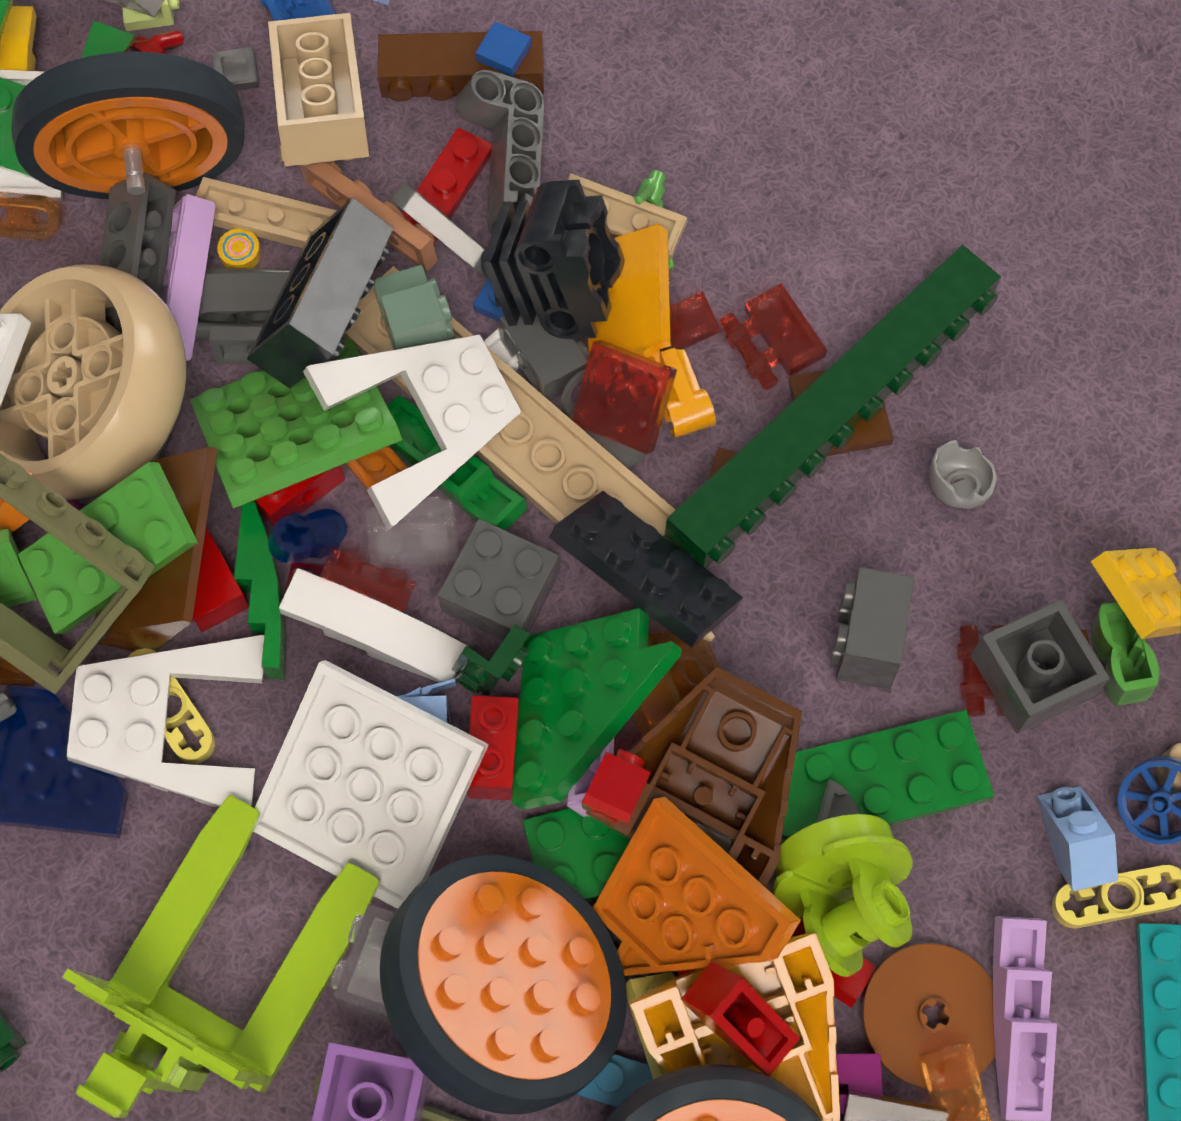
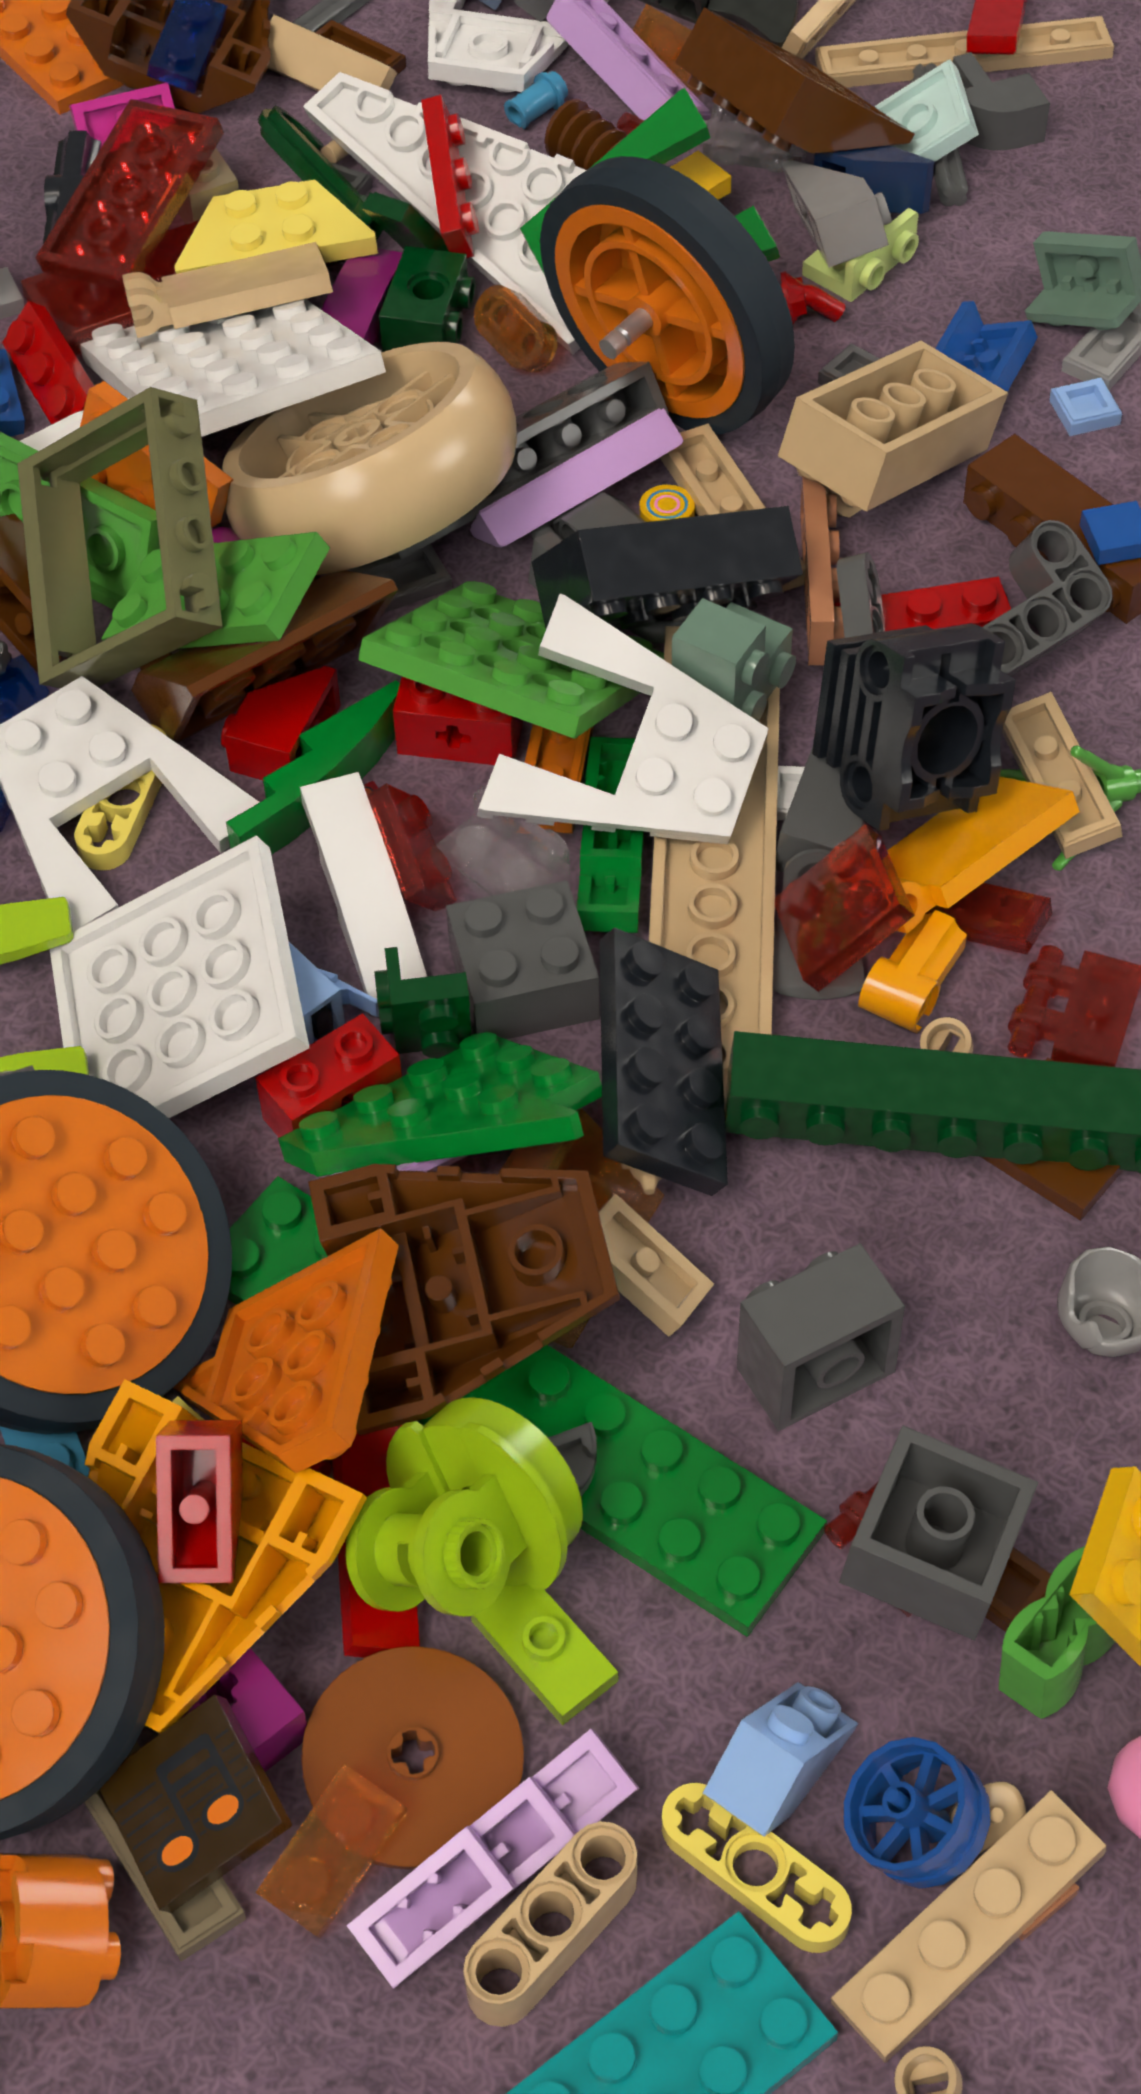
camera: 50 degrees right, 15 degrees down
clear blue piece [268,509,348,564] -> none
red slope [581,749,651,828] -> none
none -> tan beam [463,1821,637,2027]
none -> lime plate [471,1584,618,1726]
none -> tan plate [599,1193,714,1337]
none -> tan hinge [920,1017,973,1053]

